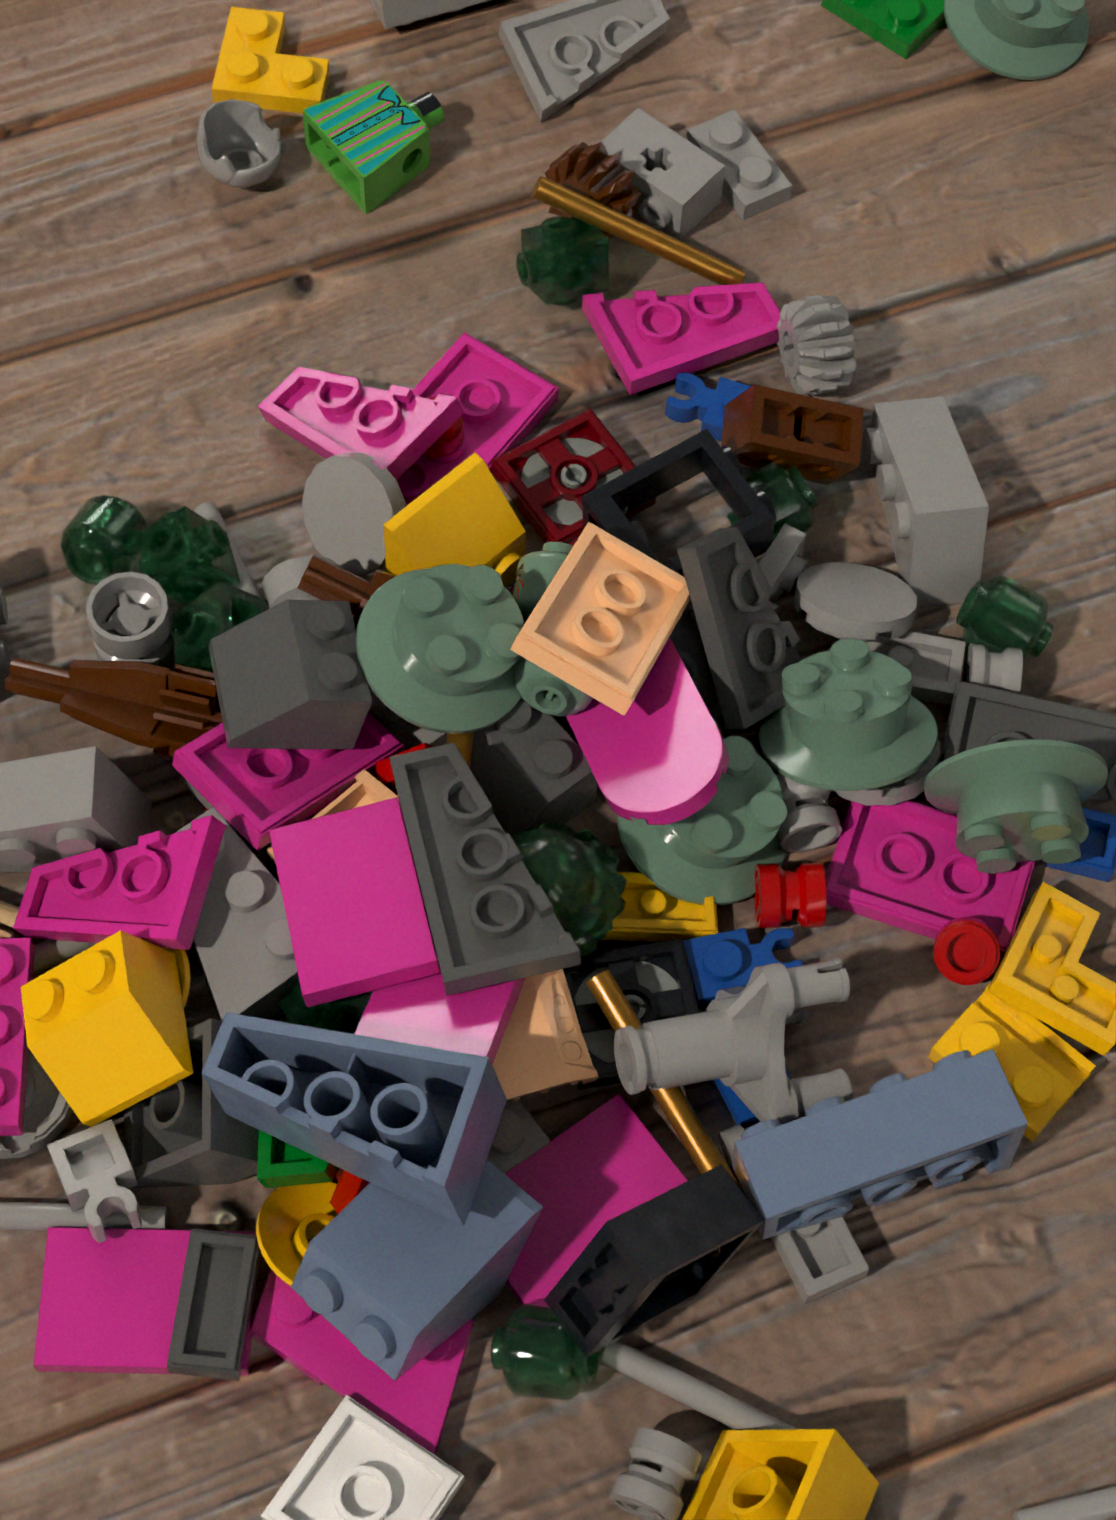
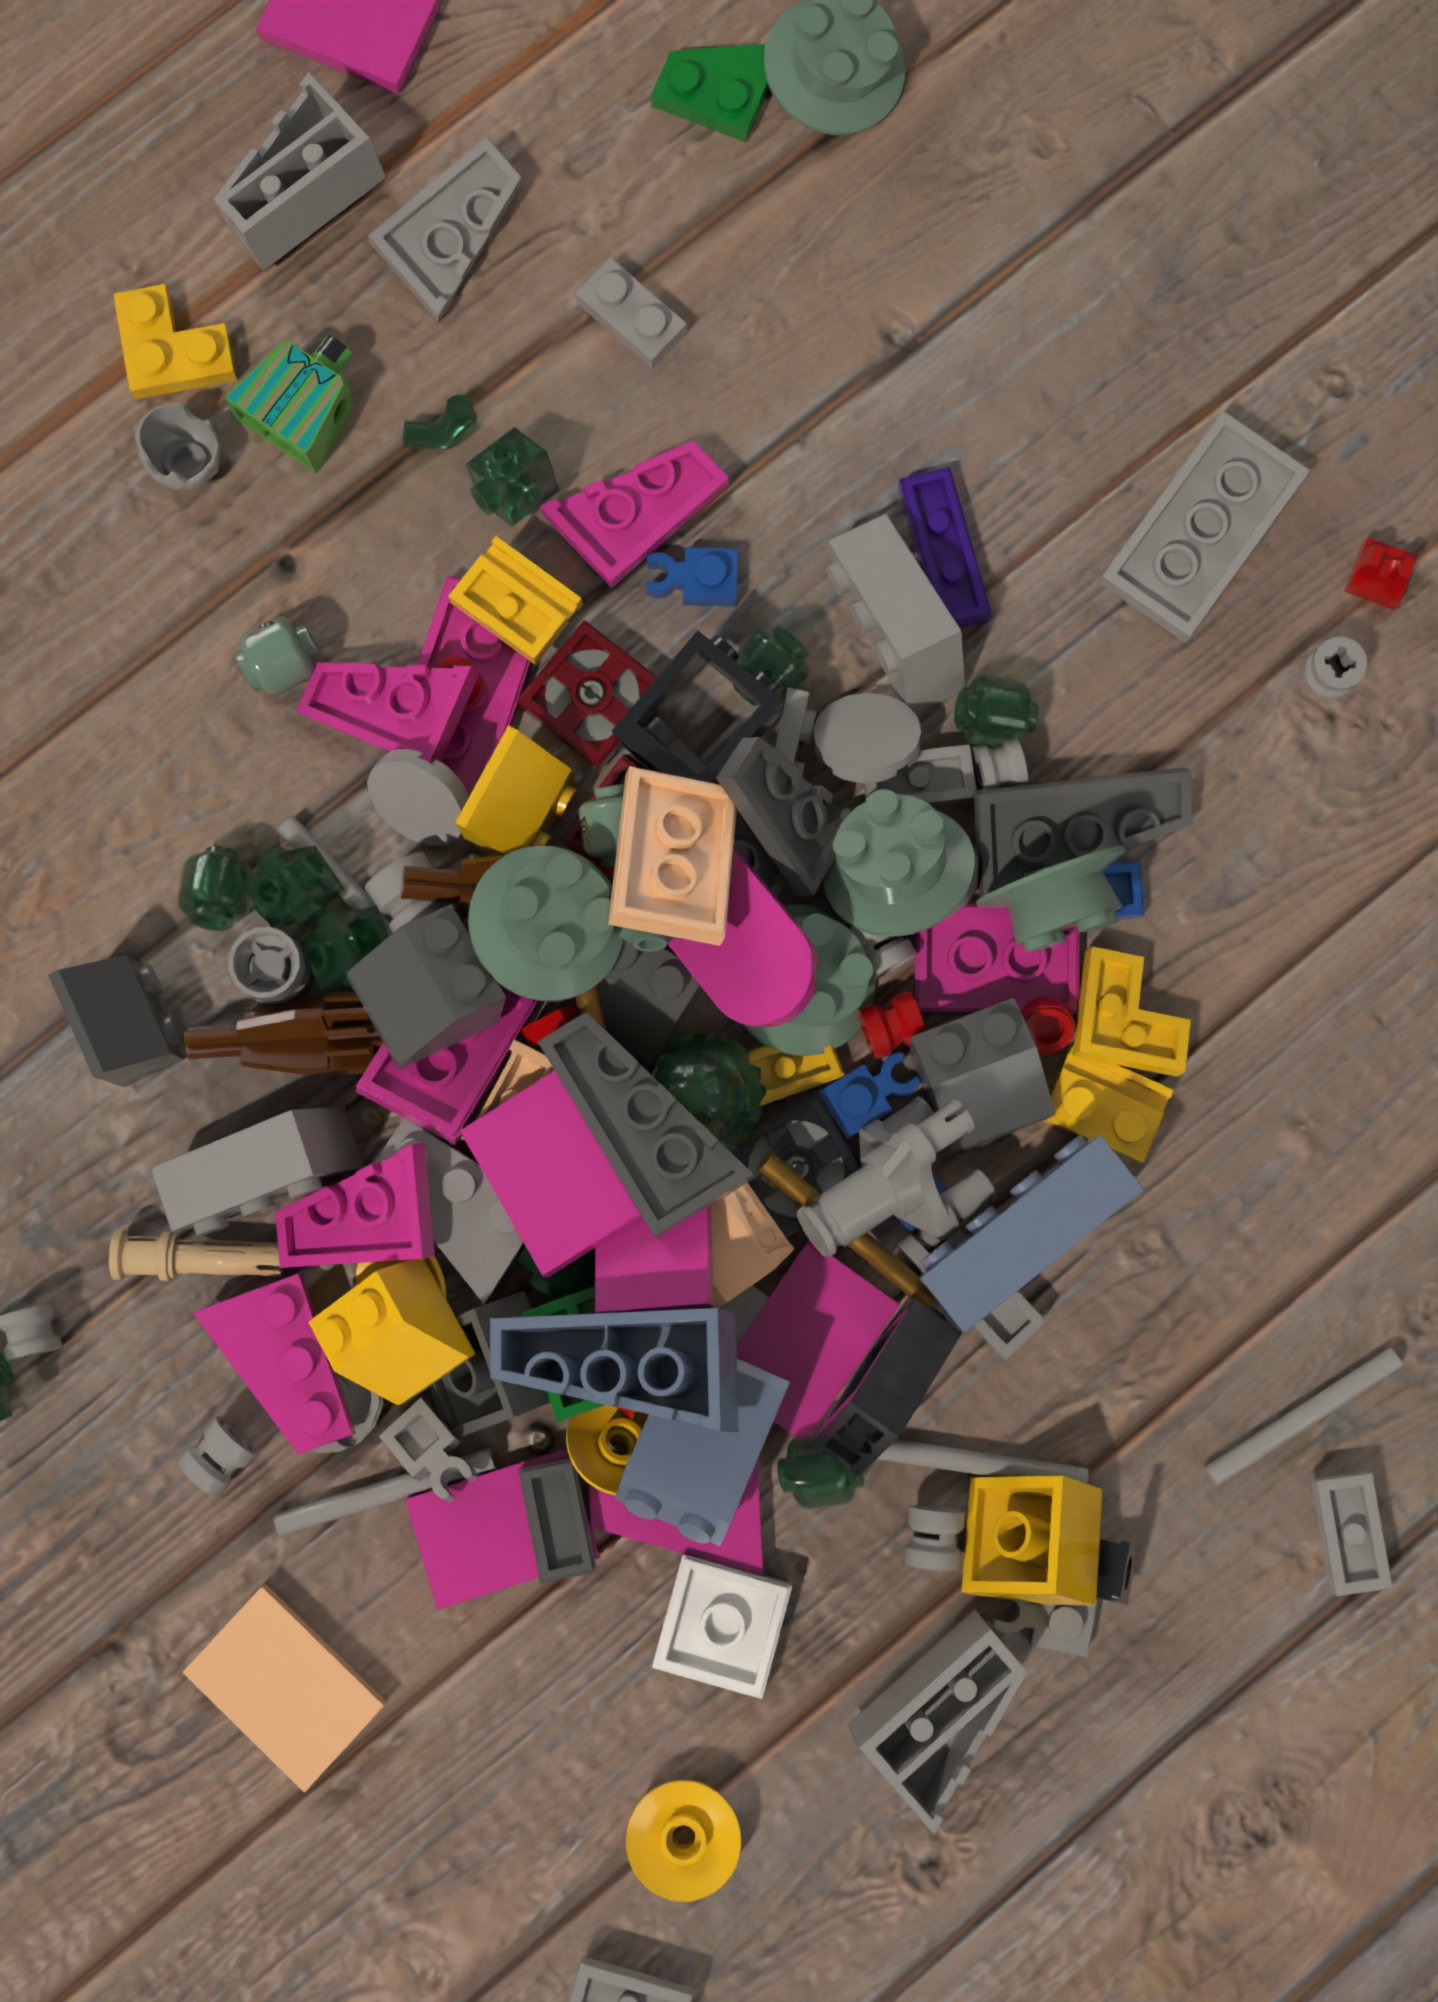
camera: 15 degrees left, 20 degrees up
pearl gold bar [531,176,745,285] -> none
reddish brown gear [545,142,642,243] -> none
light grey brick [601,108,725,241] -> none
reddish brown brick [721,384,864,485] -> none
light grey gear [776,294,857,396] -> none
none -> sand green head [234,616,320,696]
none -> clear green arm [403,395,477,450]
none -> yellow plate [448,536,583,665]
none -> dark purple tile [898,467,992,628]
none -> dark grey slope [910,998,1055,1155]

